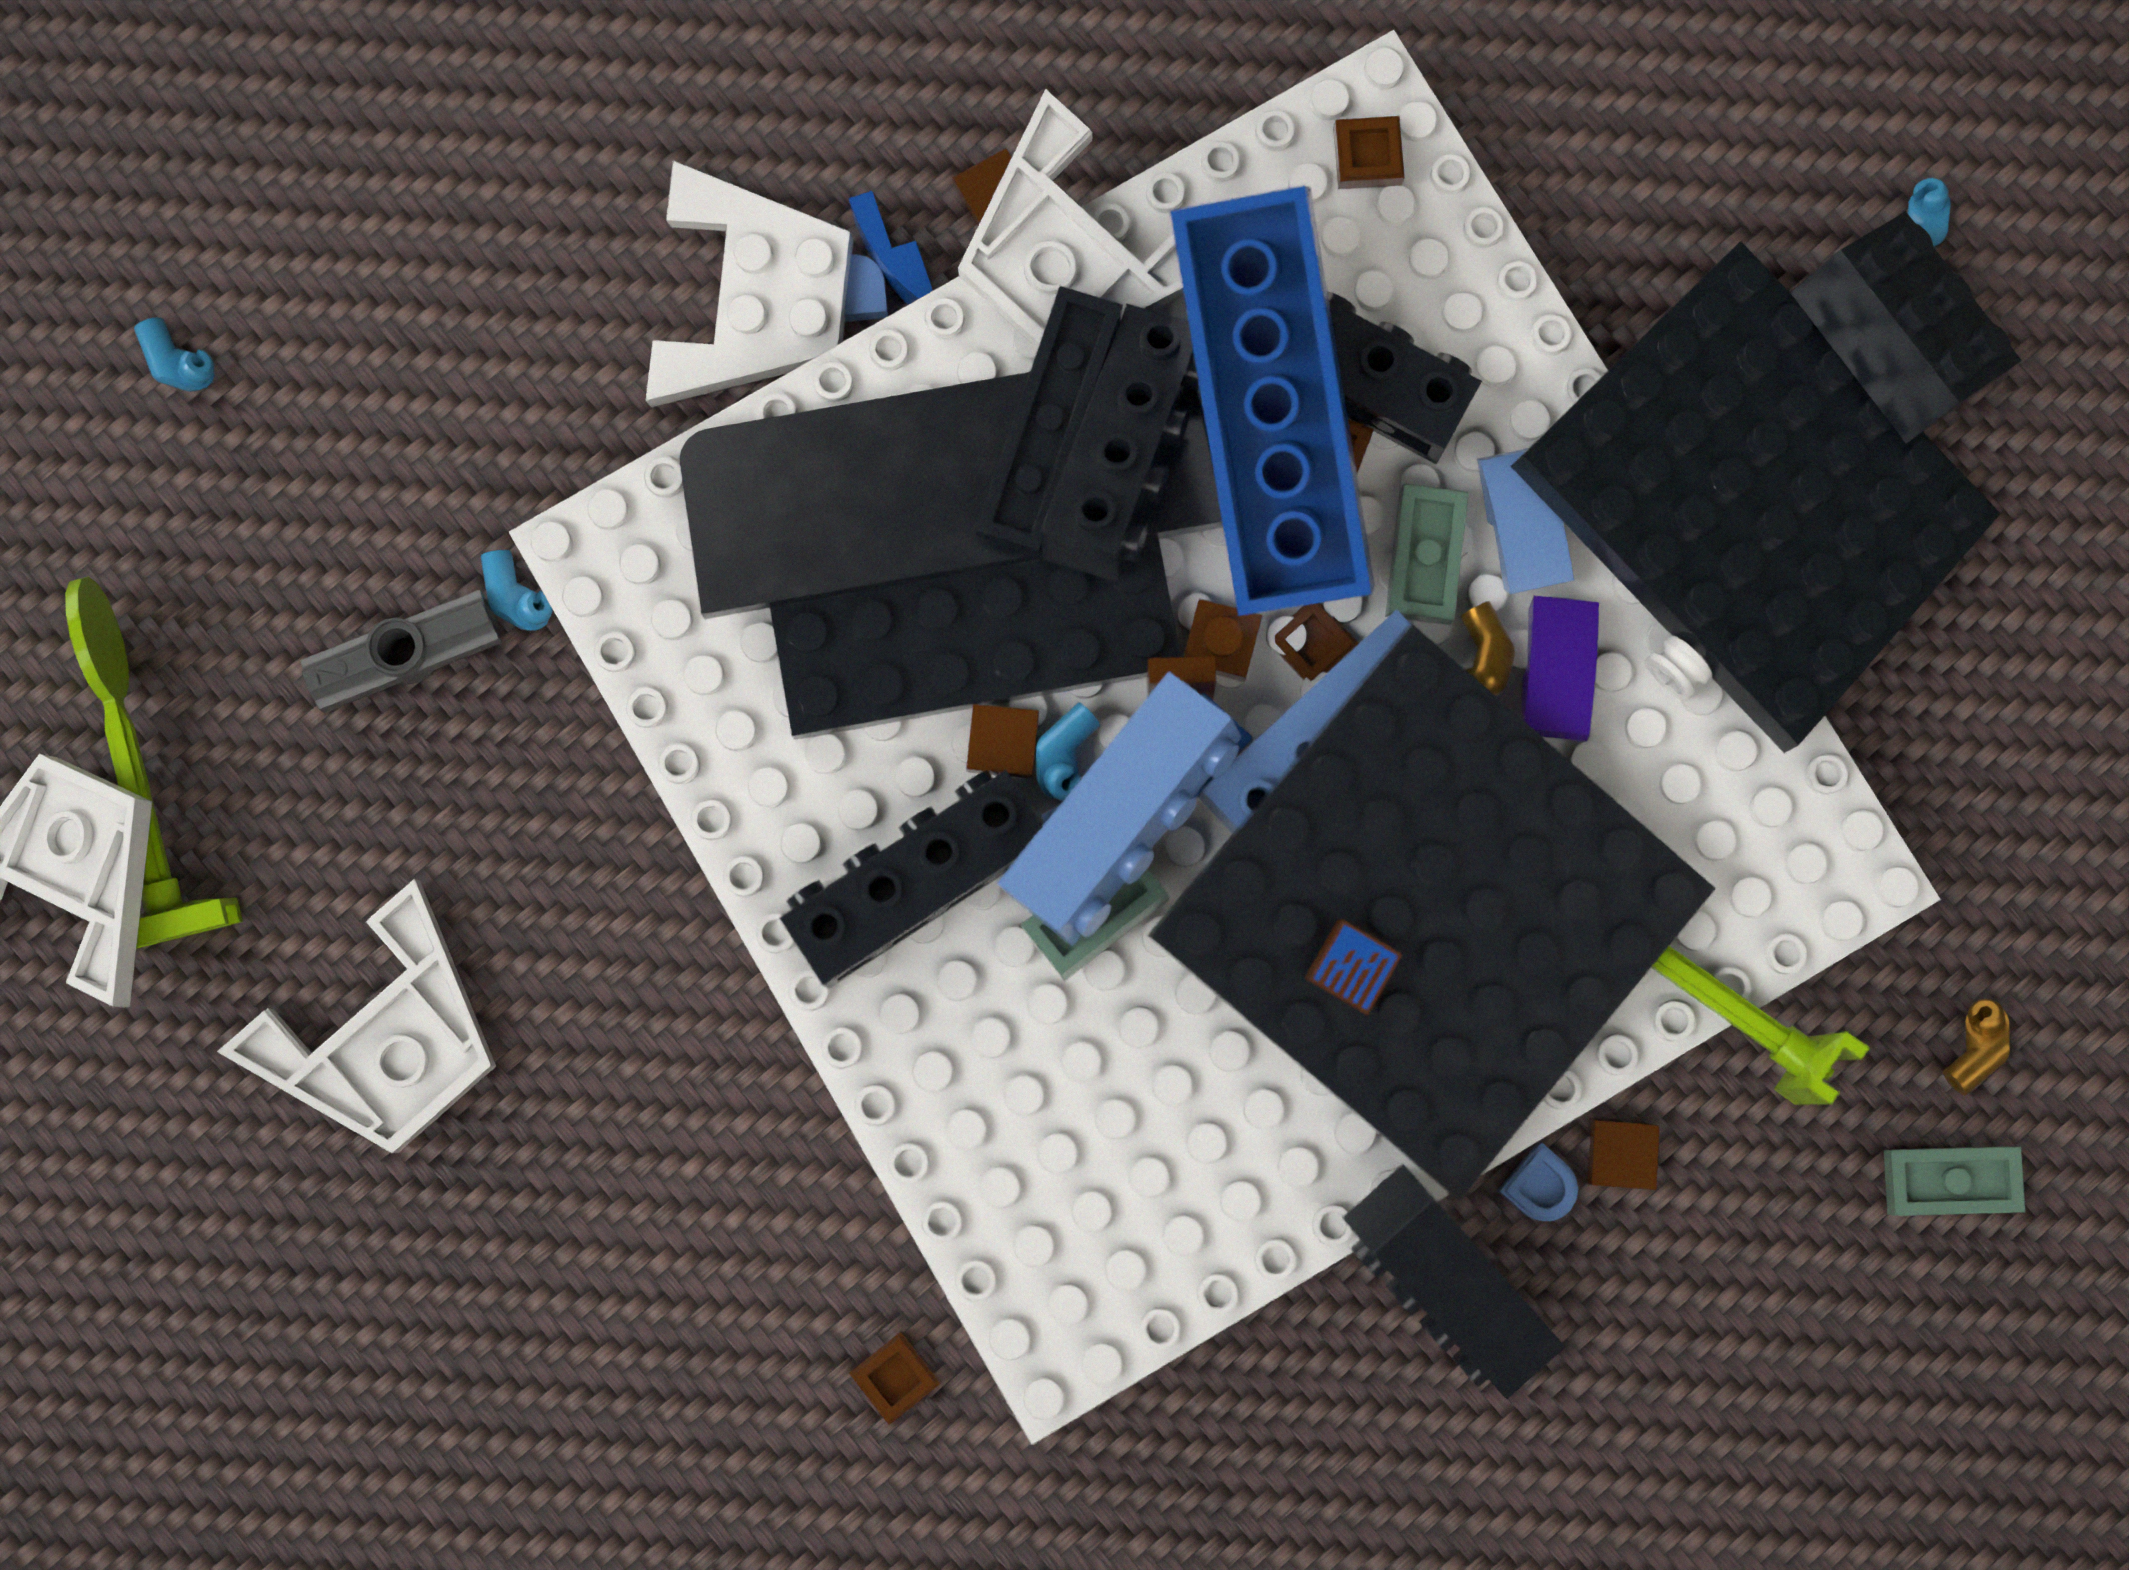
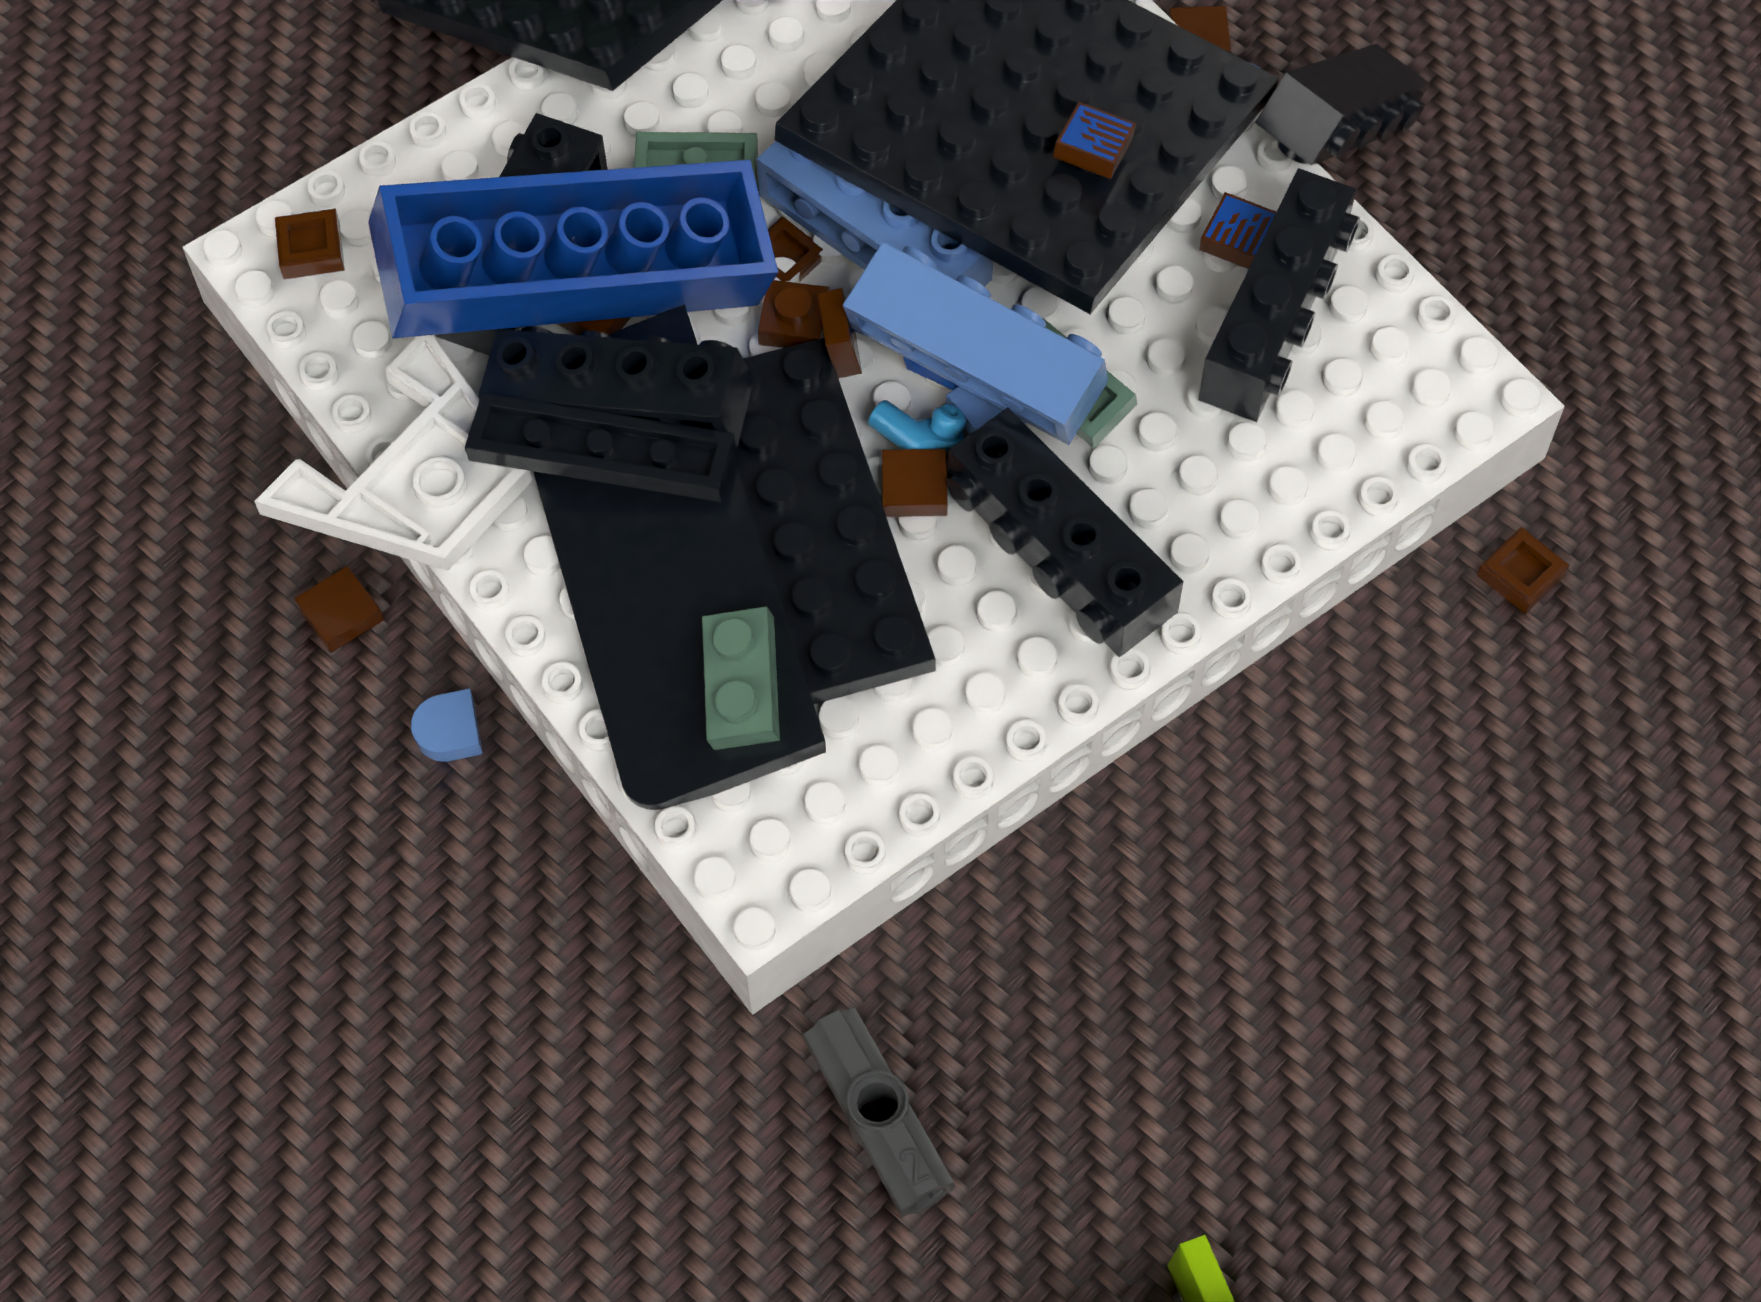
camera: 95 degrees left, 20 degrees down
white wing [217,879,496,1153] -> none
dark azure arm [480,550,553,631] -> none
white wing [646,161,854,407] -> none
blue slope [848,191,933,305] -> none
pearl gold arm [1460,601,1515,696] -> none
medium blue slope [1477,448,1574,594] -> none
dark purple slope [1521,595,1599,742] -> none
none -> sand green plate [702,606,780,750]
none -> black brick [1198,168,1360,422]
none -> tile [1199,192,1276,269]

